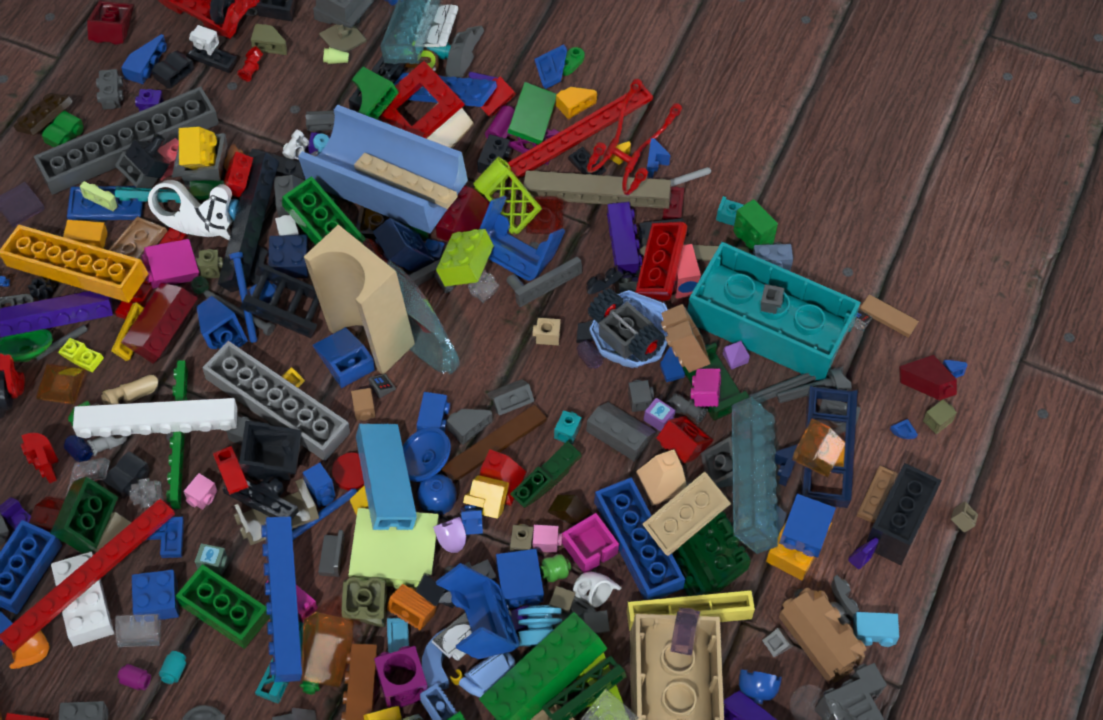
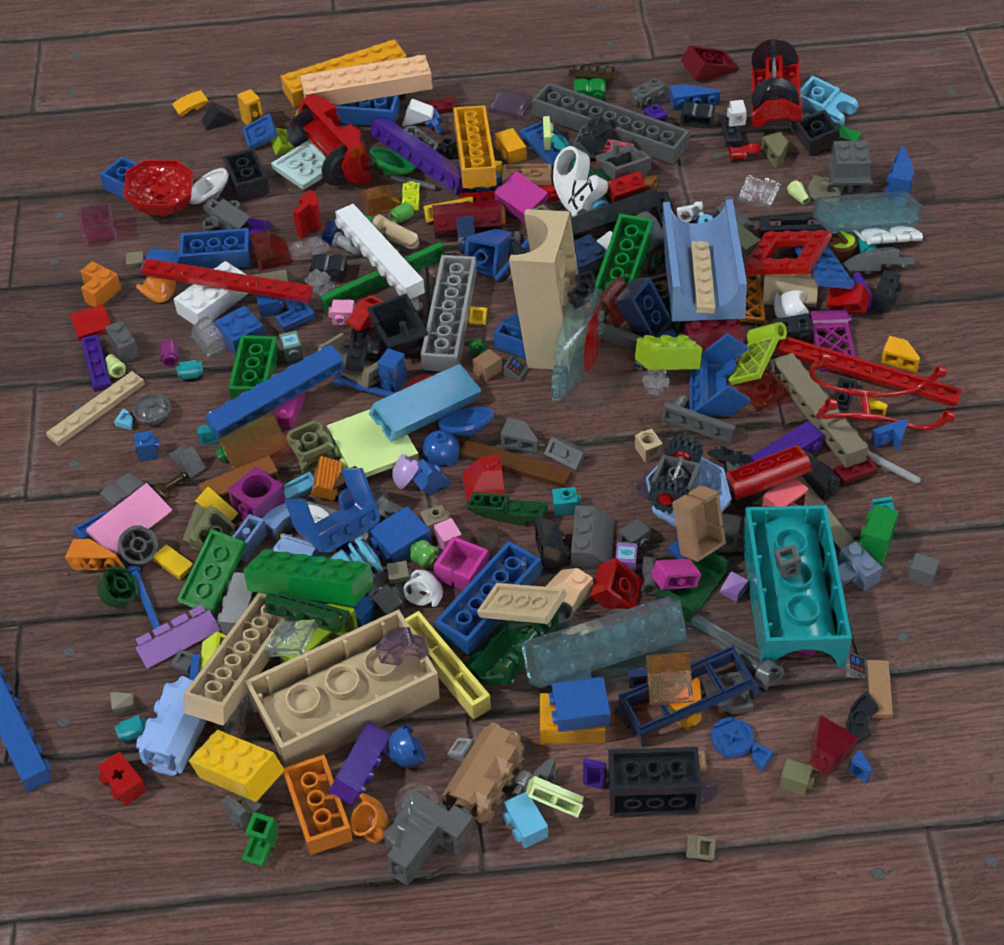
camera: 65 degrees right, 10 degrees down
dark green brick [50,476,118,554] -> none
yellow brick [179,127,217,170] -> none
clear green plate [190,276,209,294] -> none
dark grey panel [318,530,345,577] -> none
green arch [352,67,399,120] -> none
blue brick [417,392,450,432] -> none
yellow plate [463,475,509,519] -> none
green tile [507,82,557,145] -> none
blue wing [534,44,567,89] -> none
green plate [562,47,585,76] -> none
none -> blue brick [256,294,284,318]
none -> bright green brick [389,202,414,224]
none -> dark blue slope [456,216,475,252]
none -> green plate [469,339,486,356]
none -> yellowish green piece [526,776,584,818]
none -> black slope [534,516,571,571]
none -> blue tile [710,717,754,758]
none -> clear slope [737,174,781,207]
none -> white piece [774,290,809,318]
none -> black tile [846,691,880,746]
none -> black brick [872,270,903,313]
none -> dark grey brick [906,553,940,587]

